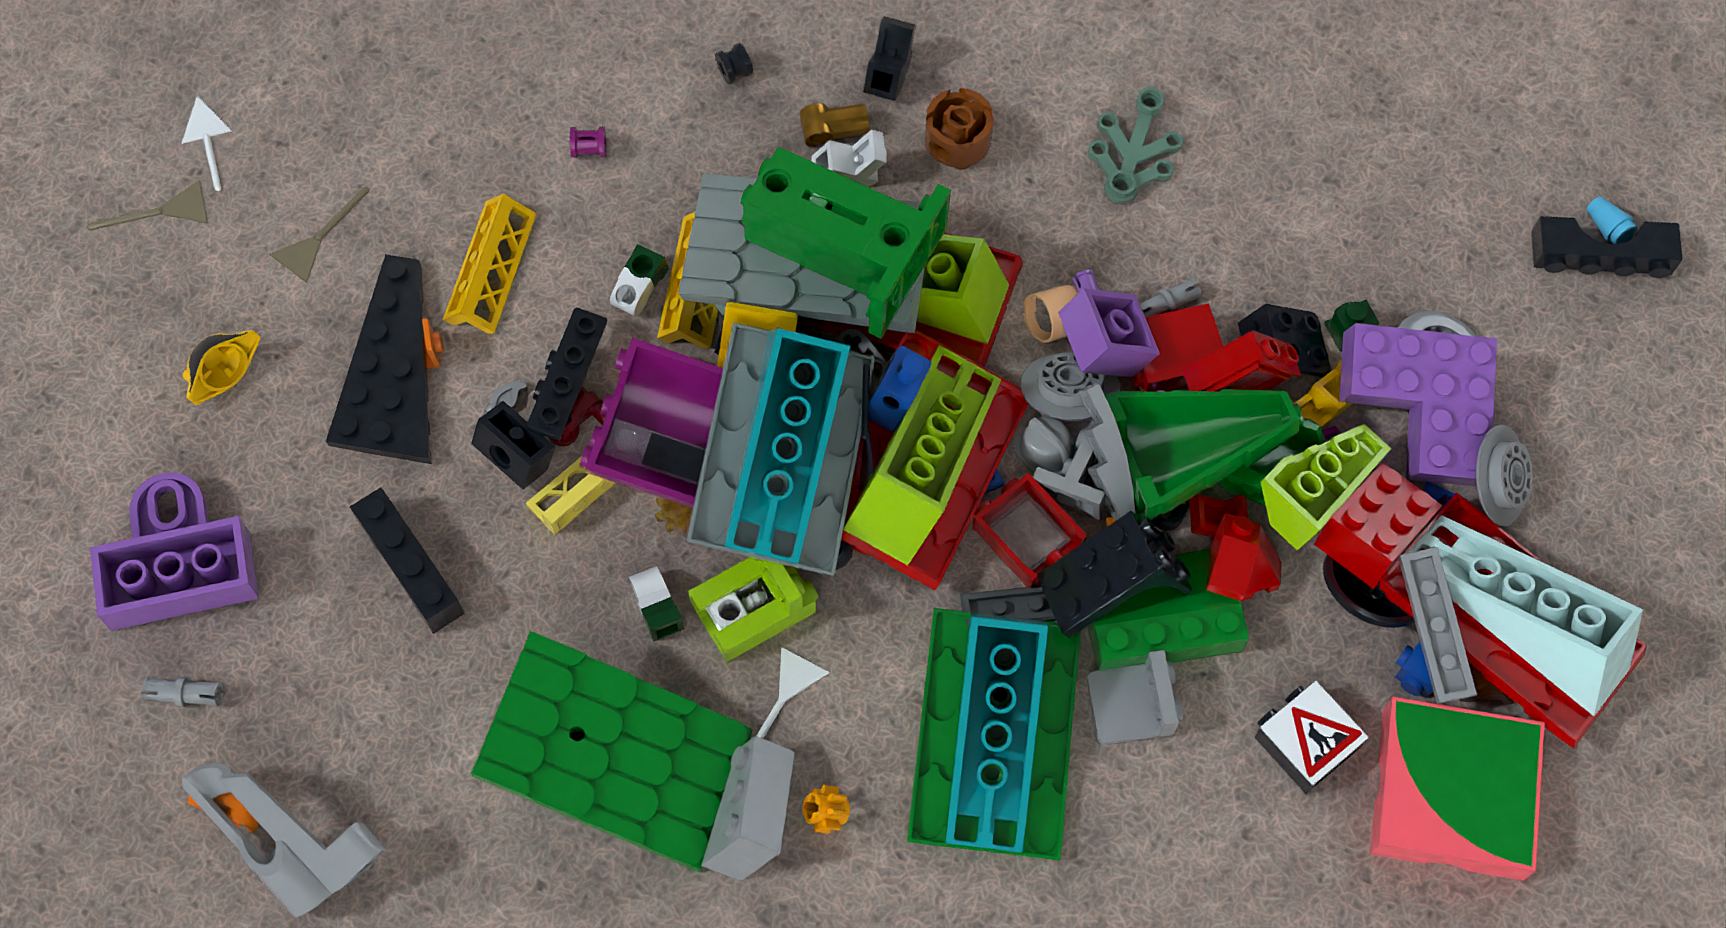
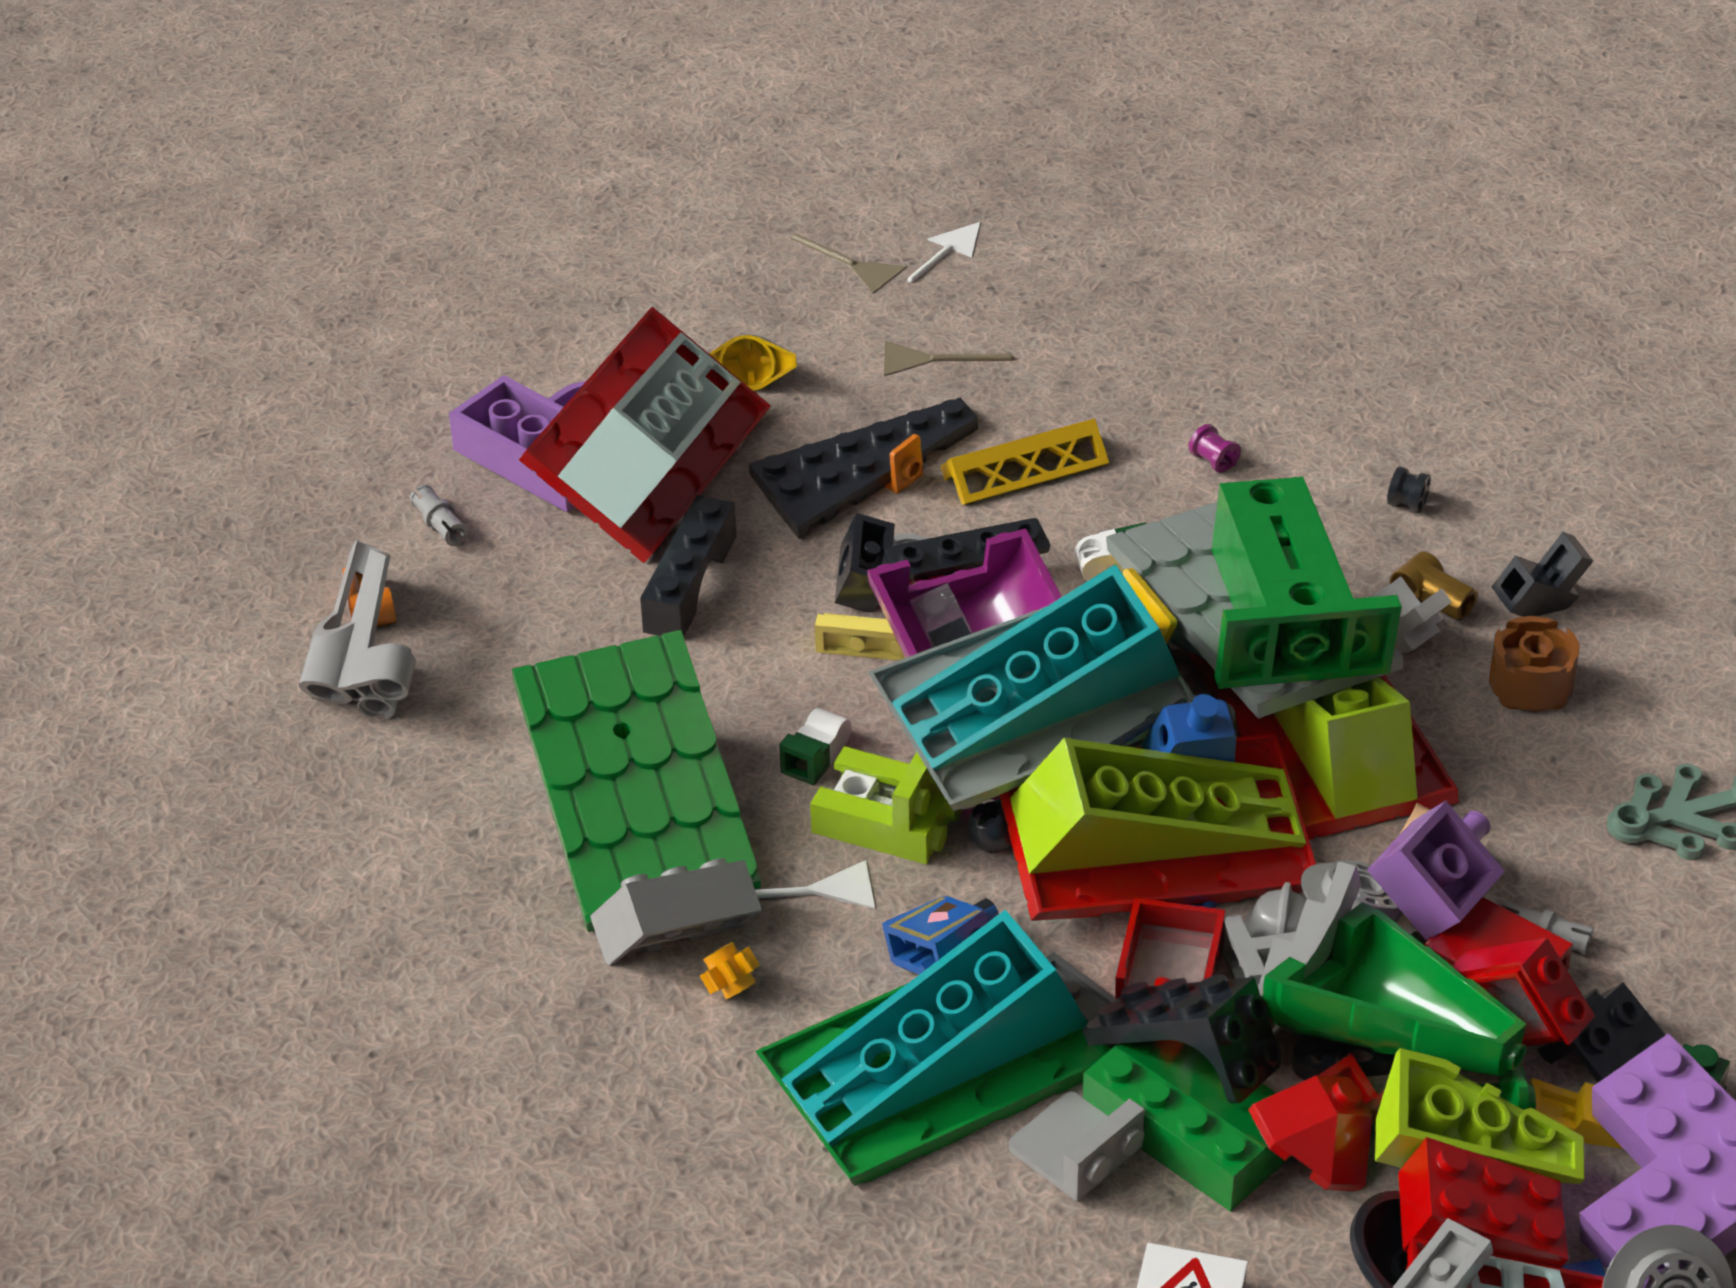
camera: 55 degrees right, 25 degrees down
none -> piece [518,306,771,563]
none -> blue torso [882,896,999,974]

